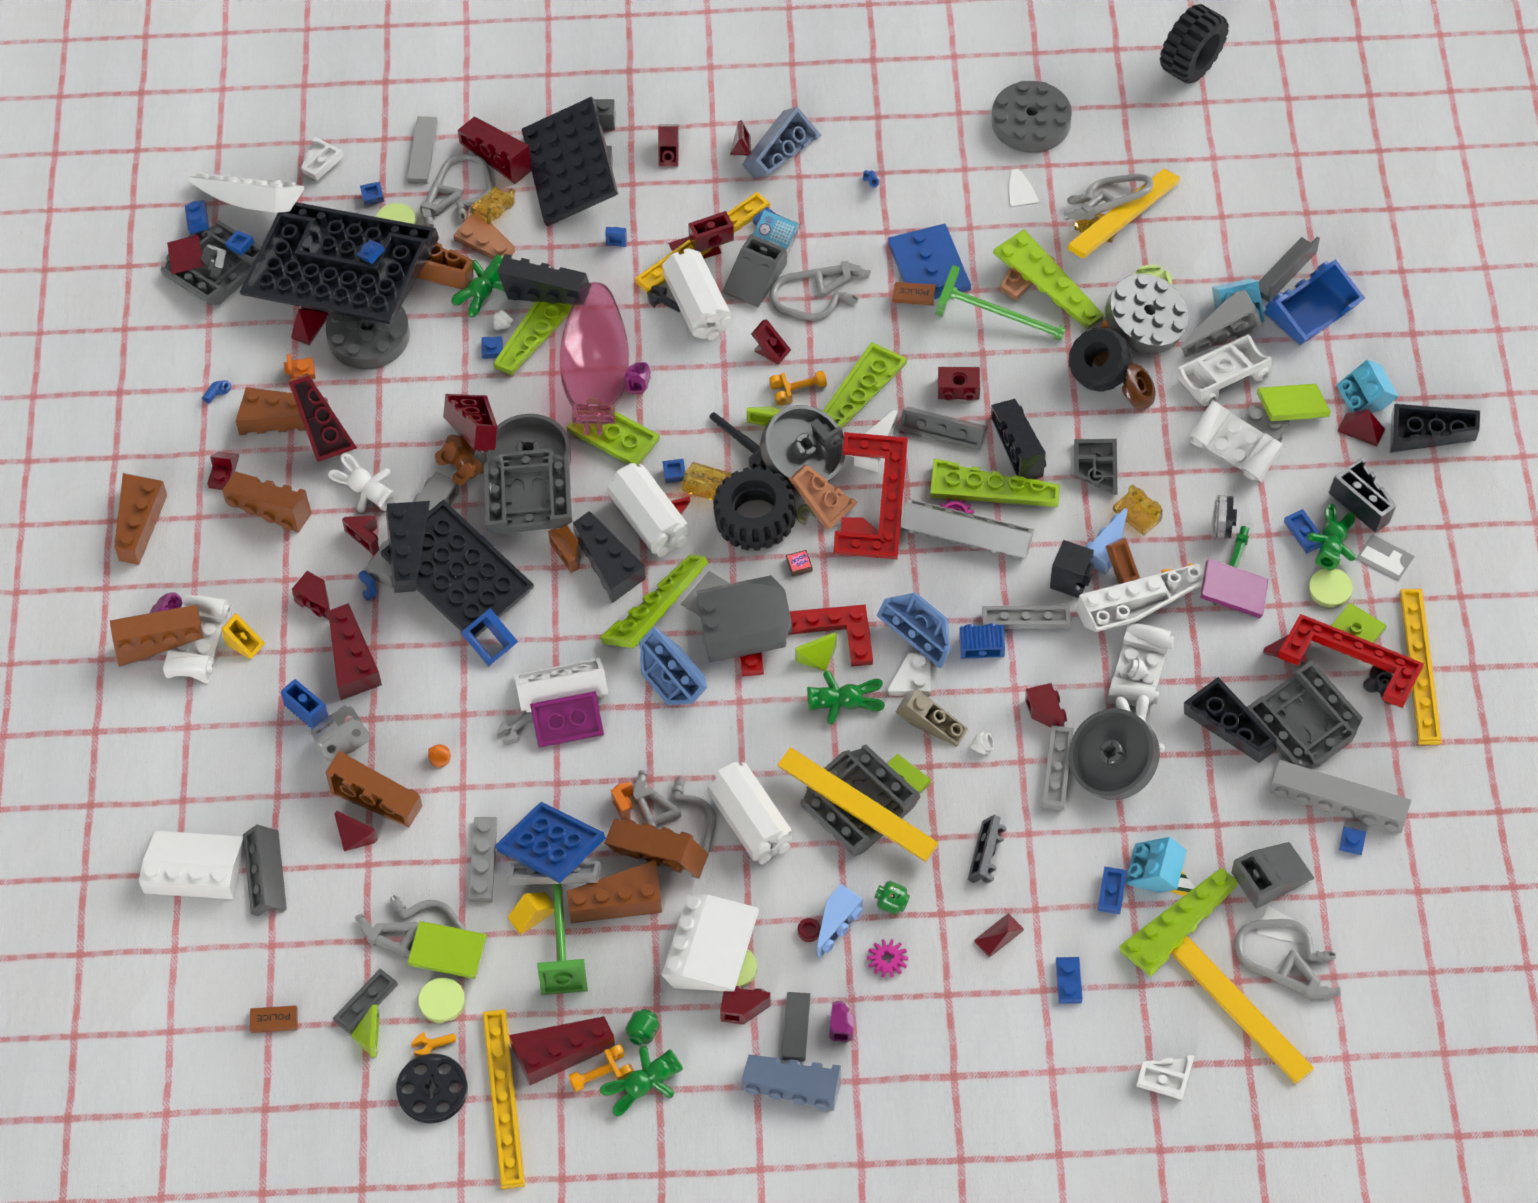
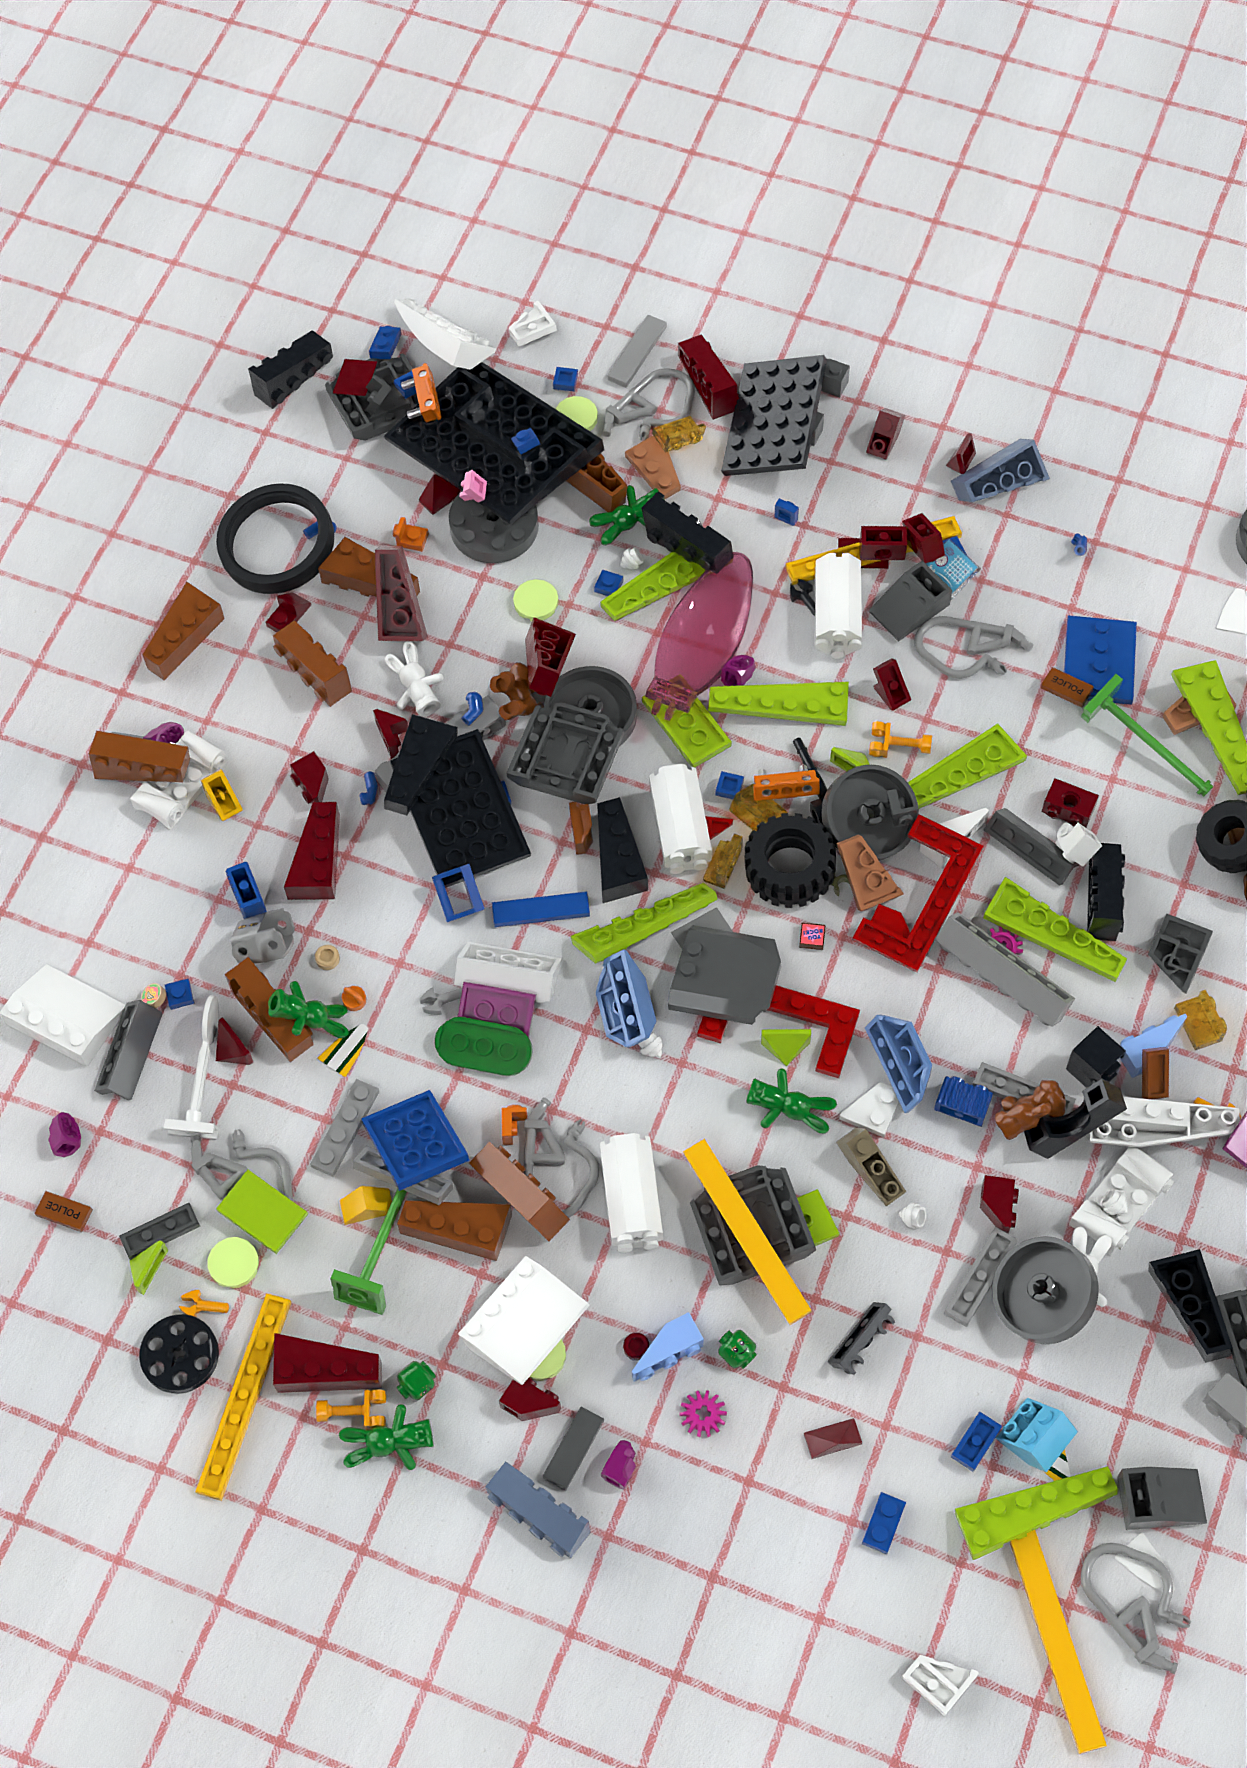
camera: 25 degrees right, 5 degrees up
none -> magenta rock [48,1112,81,1157]
none -> tile [141,983,166,1008]
none -> blue plate [164,979,194,1010]
none -> white piece [164,995,219,1140]
none -> black tyre [216,483,335,594]
none -> black wedge [248,330,333,409]
none -> green animal [268,981,349,1038]
none -> tan tile [315,945,340,970]
none -> sticker [317,1024,368,1077]
none -> orange piece [401,363,441,423]
none -> green tile [435,1017,533,1076]
none -> bright pink tile [459,470,487,503]
none -> blue arm [462,692,484,726]
none -> blue tile [492,891,590,927]
none -> yellowish green tile [513,579,559,621]
none -> white plate [638,1032,663,1058]
none -> clear yellow bracket [703,833,743,889]
none -> lime wing [708,682,849,726]
none -> orange piece [753,765,820,801]
none -> dark red brick [902,513,945,564]
none -> dark orange animal [995,1080,1066,1140]
none -> black arch [1024,1079,1127,1159]
none -> white brick [1055,823,1102,867]

